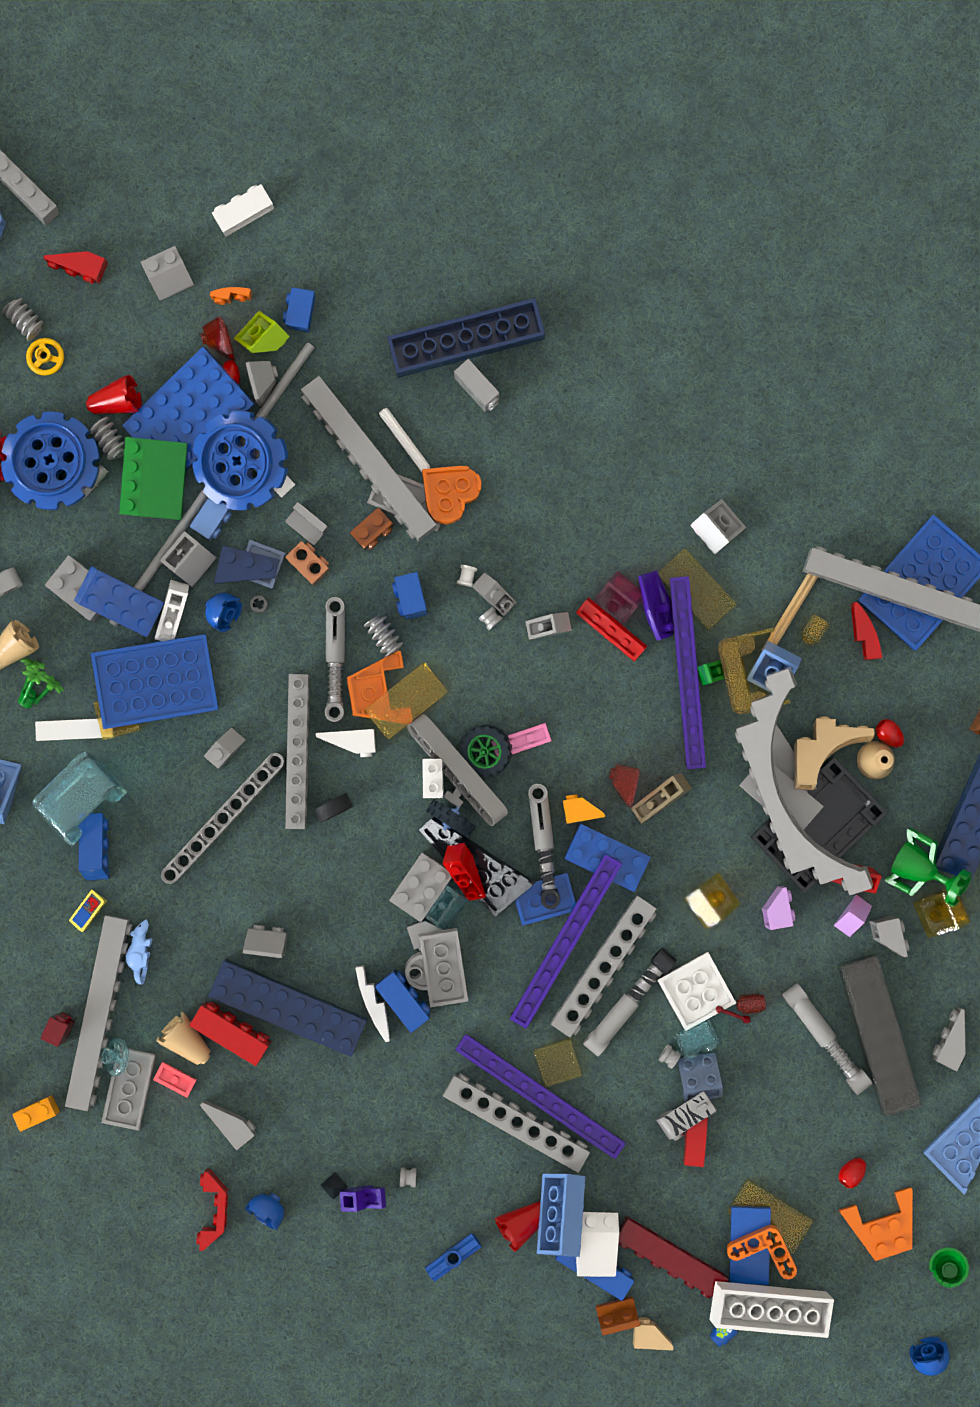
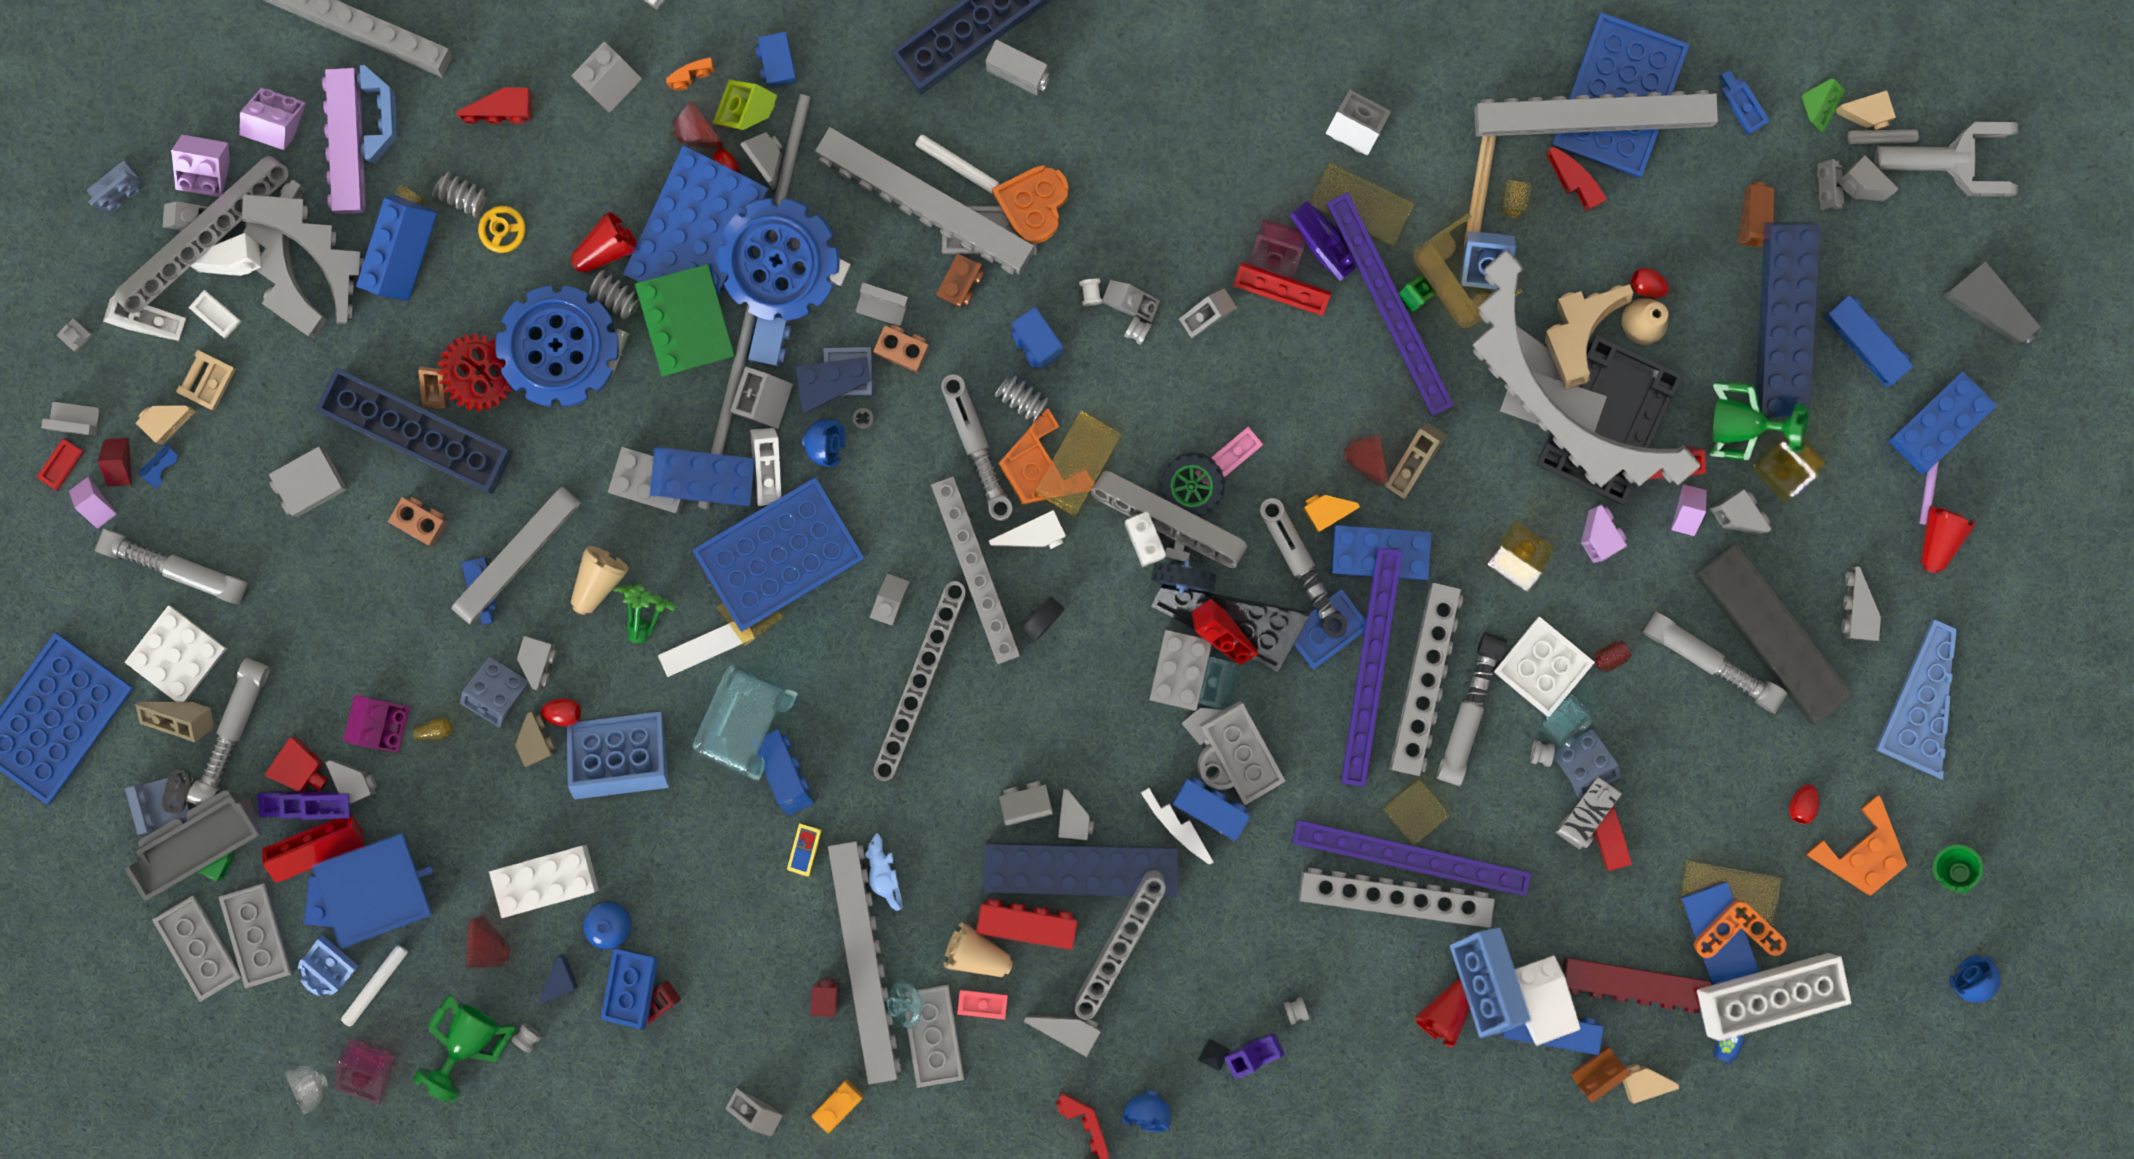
camera: 20 degrees left, 0 degrees up
blue piece [425,1233,482,1282] -> none
dark red hinge [716,1005,751,1023] -> none
none -> light grey slope [1059,789,1094,840]
none -> light grey beam [1075,870,1165,1020]

